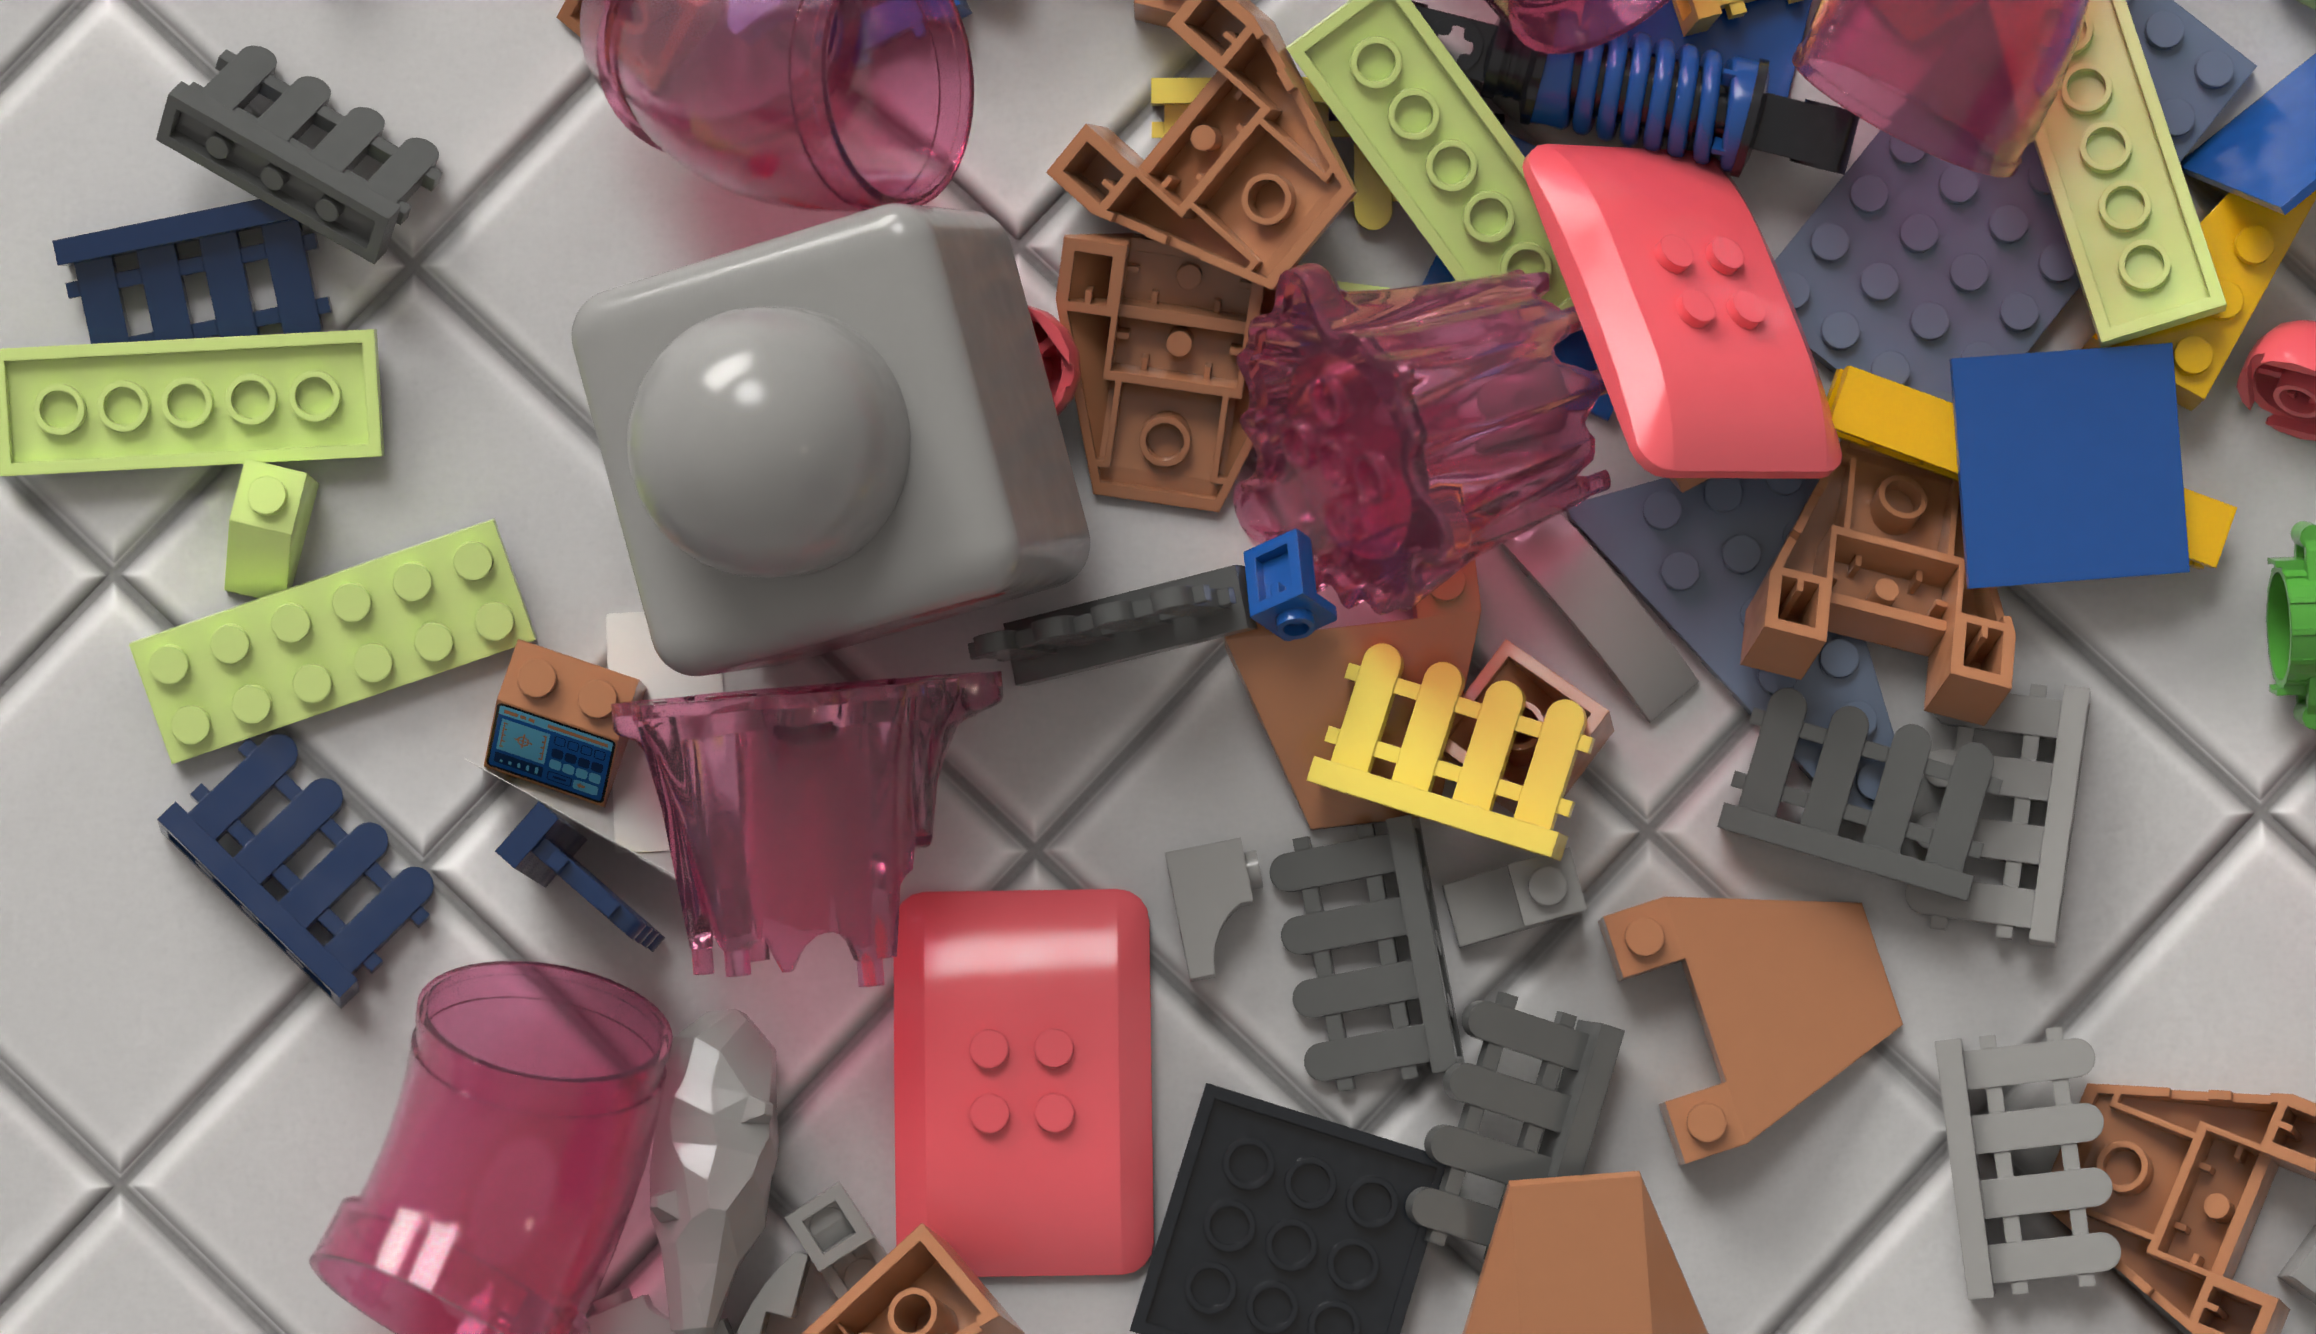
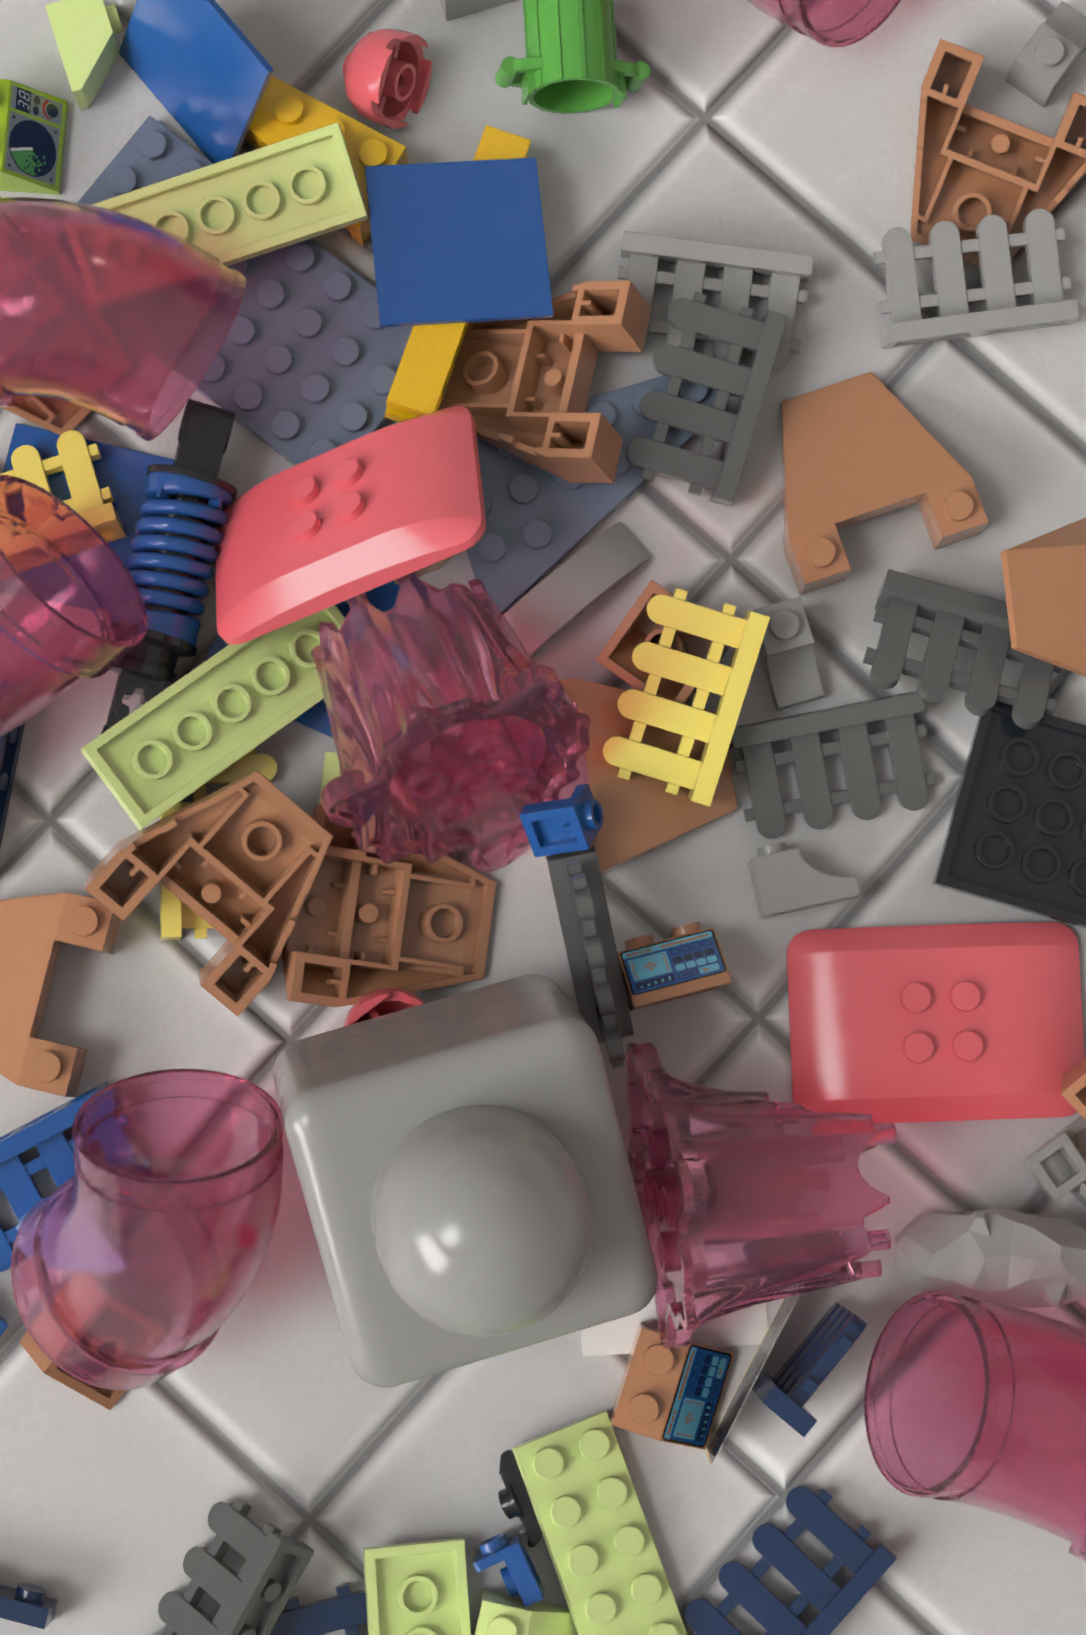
camera: 95 degrees left, 0 degrees up
none -> blue bracket [473,1532,545,1607]
none -> black piece [498,1449,542,1548]
none -> slope [617,922,732,1011]

